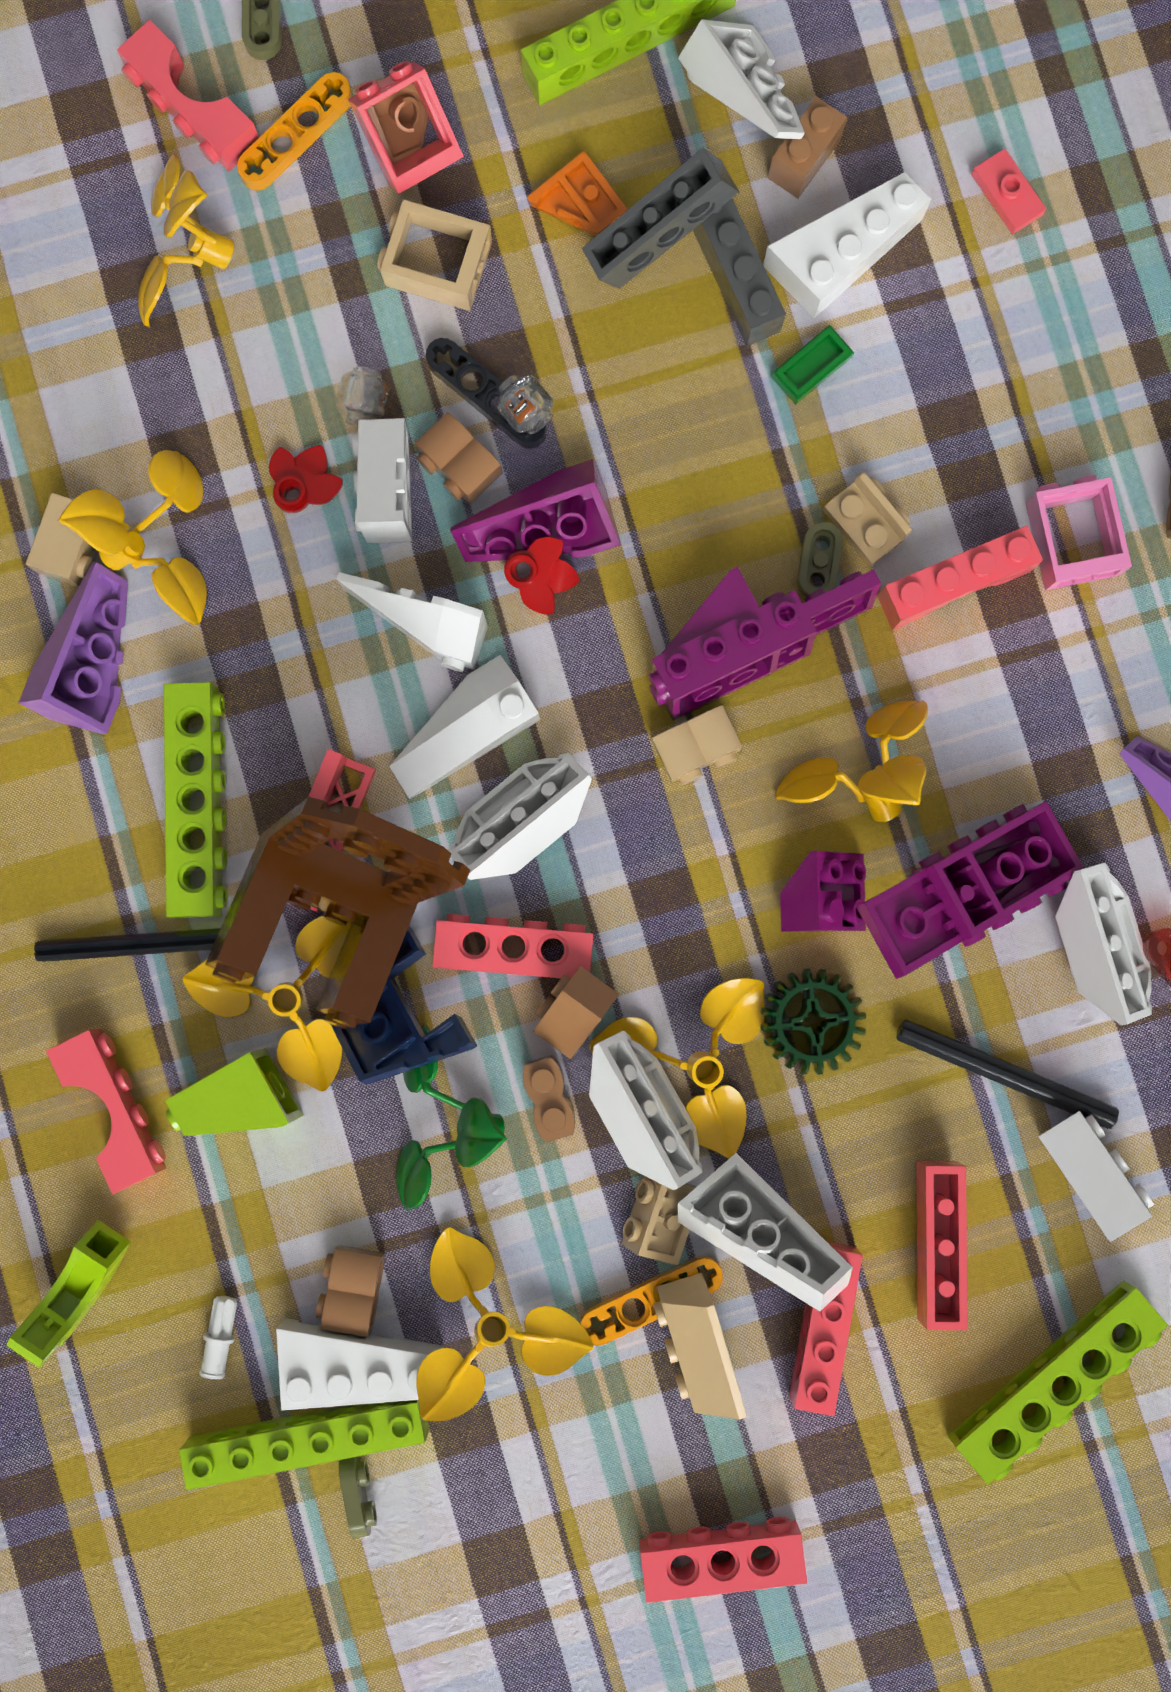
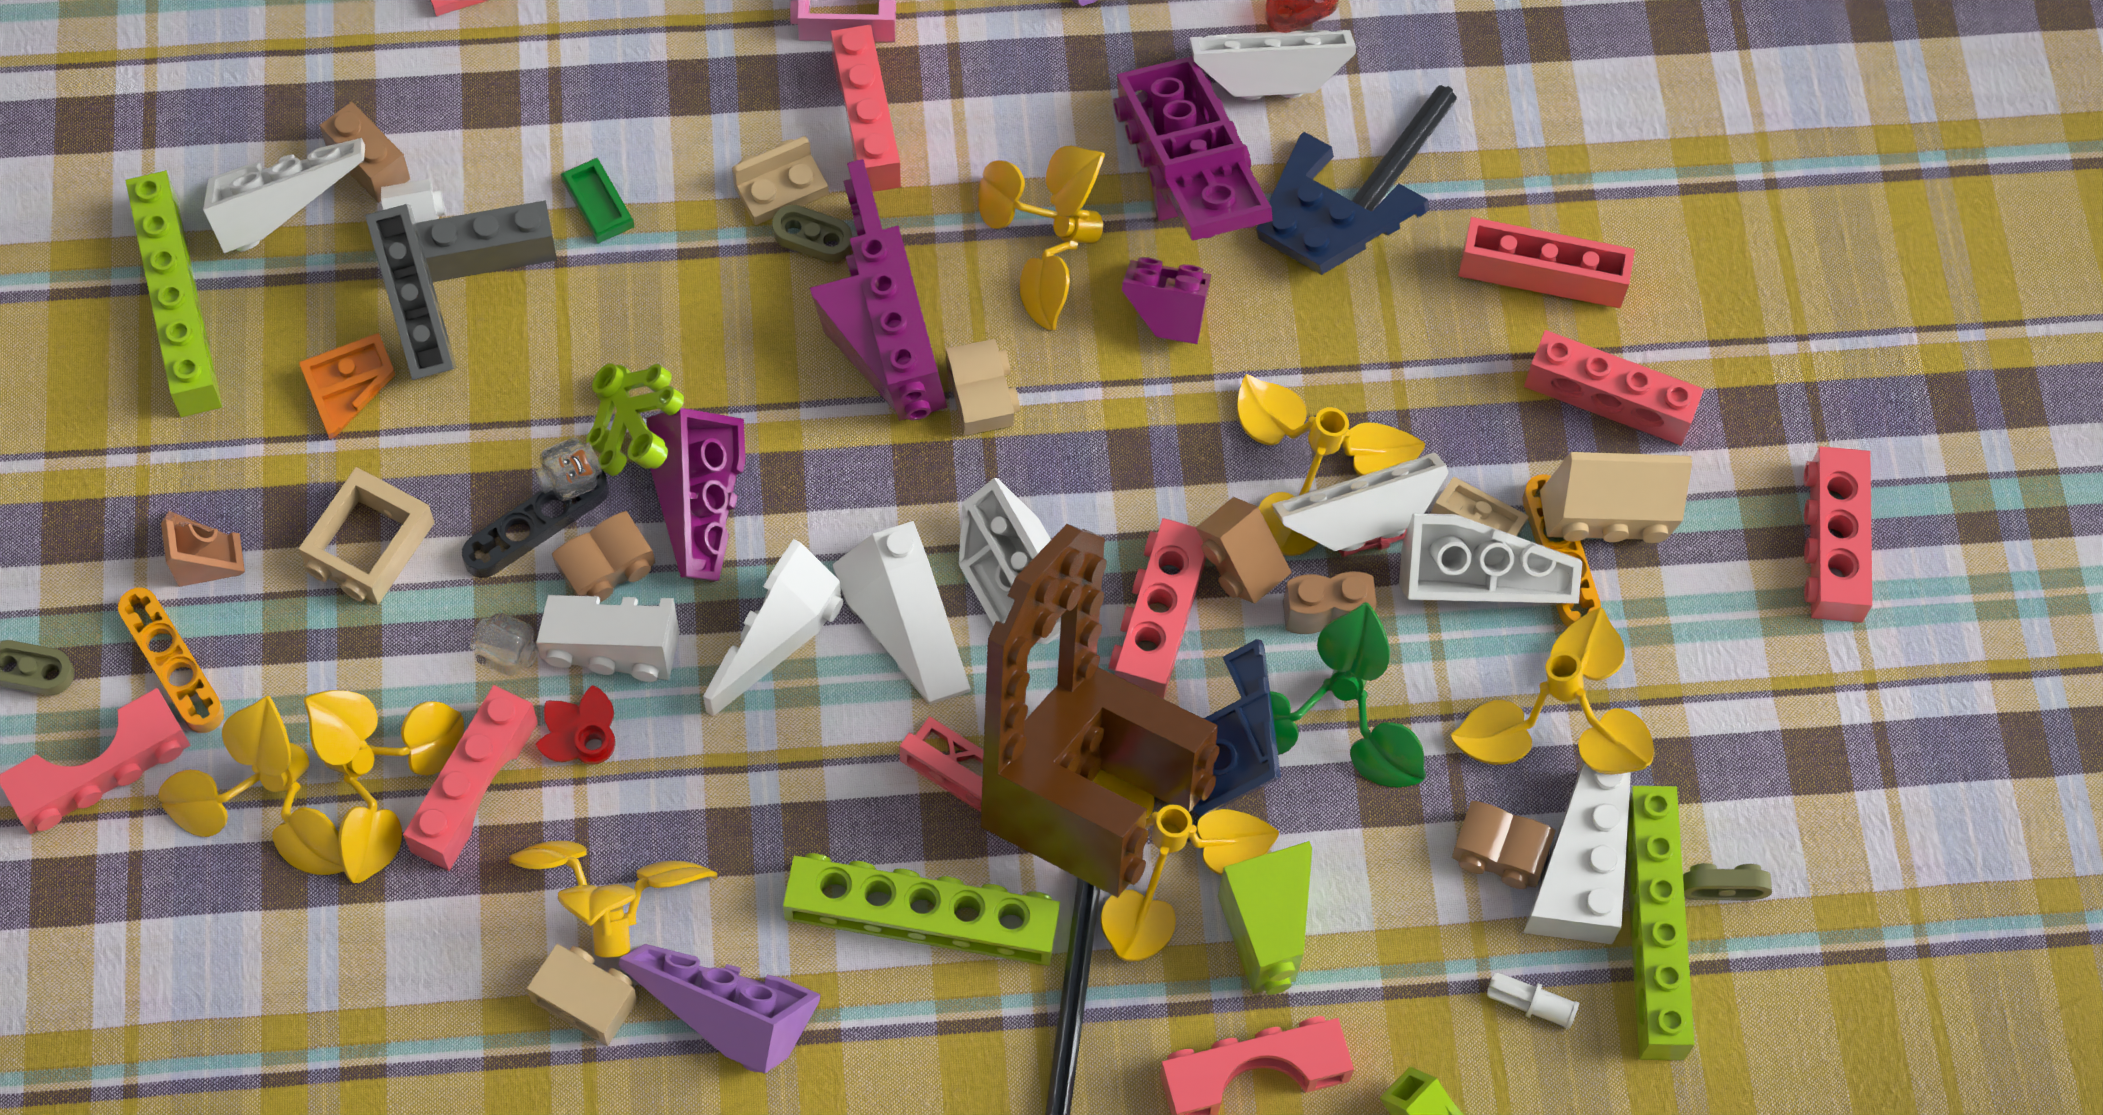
camera: 85 degrees left, 20 degrees down
coral window [348,61,464,194] -> none
red plate [504,537,580,615] -> none
white wedge [678,1153,853,1312] -> none
dark green gear [760,969,866,1075] -> none
white wedge [763,172,931,319] -> none
lime brick [947,1280,1169,1485] -> none
white wedge [1038,1111,1155,1242] -> none
none -> yellow plant [303,690,464,884]
none -> white brick [381,179,445,223]
none -> coral arch [403,685,538,871]
none -> lime plant [586,363,684,476]
none -> dark blue wing [1256,132,1429,275]
none -> white wedge [1399,513,1582,603]

